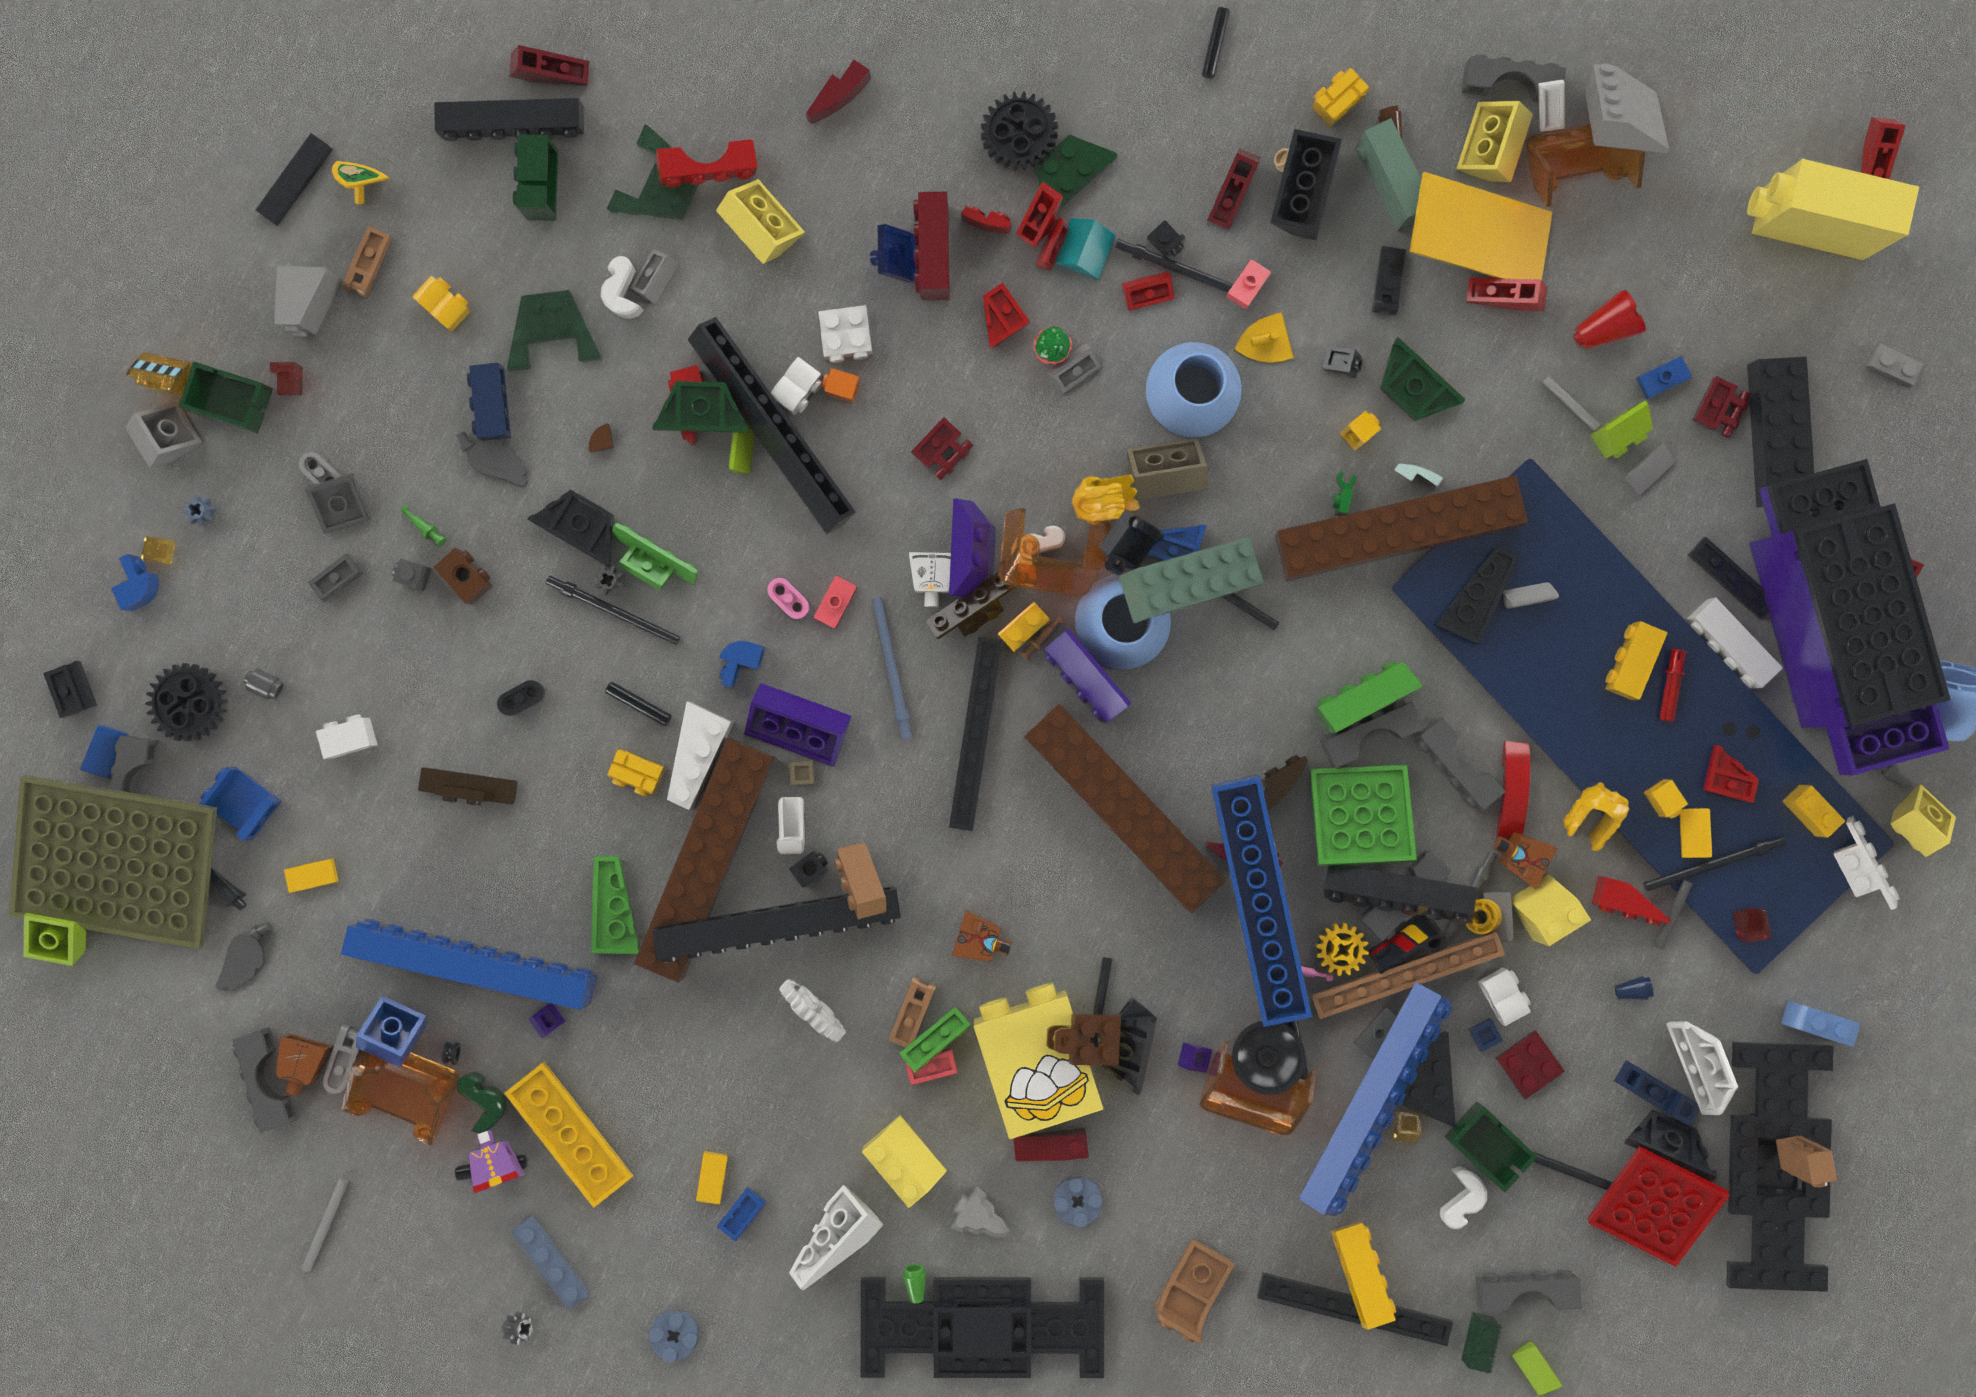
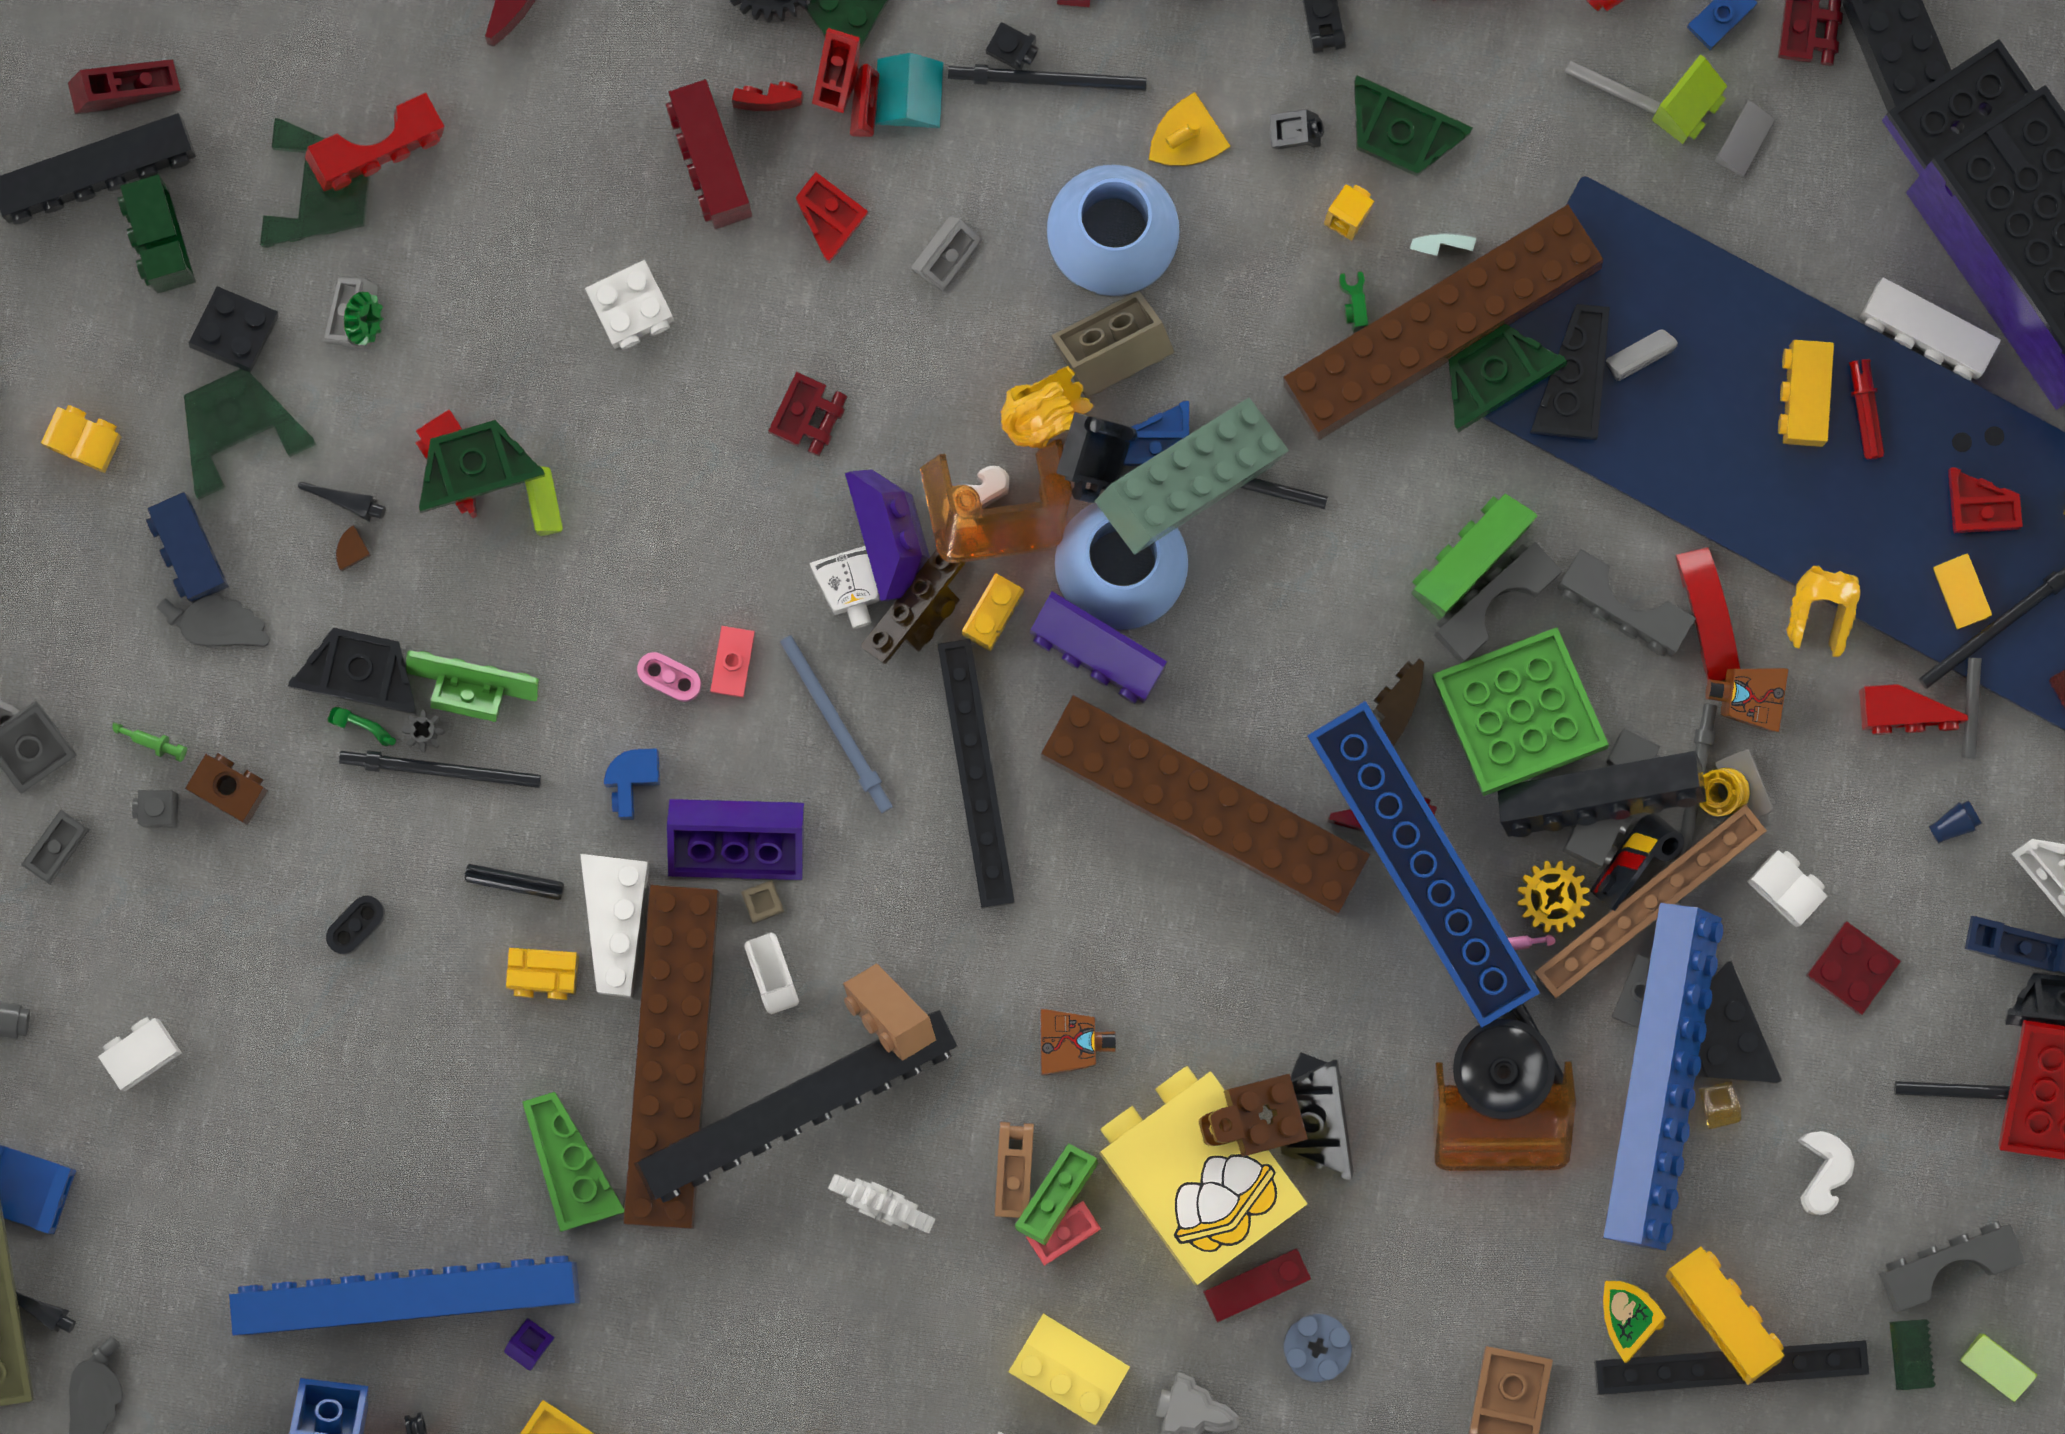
camera: 25 degrees left, 5 degrees down
yellow tile [284,858,339,893] -> none
dark brown bracket [418,767,518,806] -> none
white animal [601,256,644,319] -> none
black brick [688,317,856,534] -> none
light yellow slope [716,179,805,264] -> none
white brick [771,357,823,415] -> none
black brick [789,850,829,888] -> none
orange brick [822,368,860,404] -> none
clear blue tile [870,224,915,283] -> none
medium nougat piece [1019,616,1065,661] -> none
green piece [1033,325,1072,365] -> none
black bar [1090,957,1112,1046] -> none
red slope [1122,272,1175,311] -> none
dark purple slope [1178,1042,1212,1073] -> none
coral plate [1226,259,1271,310] -> none
dark green piece [1444,1101,1538,1193] -> none
dark blue plate [1468,1018,1503,1052] -> none
light yellow slope [1511,874,1591,946] -> none
yellow brick [1643,779,1688,819] -> none
black tile [1688,537,1769,619] -> none
none -> black plate [189,286,279,373]
none -> black piece [298,482,386,522]
none -> green piece [327,707,396,746]
none -> green gear [344,292,384,345]
none -> dark green wing [1448,324,1567,433]
none -> shield [1603,1281,1666,1363]

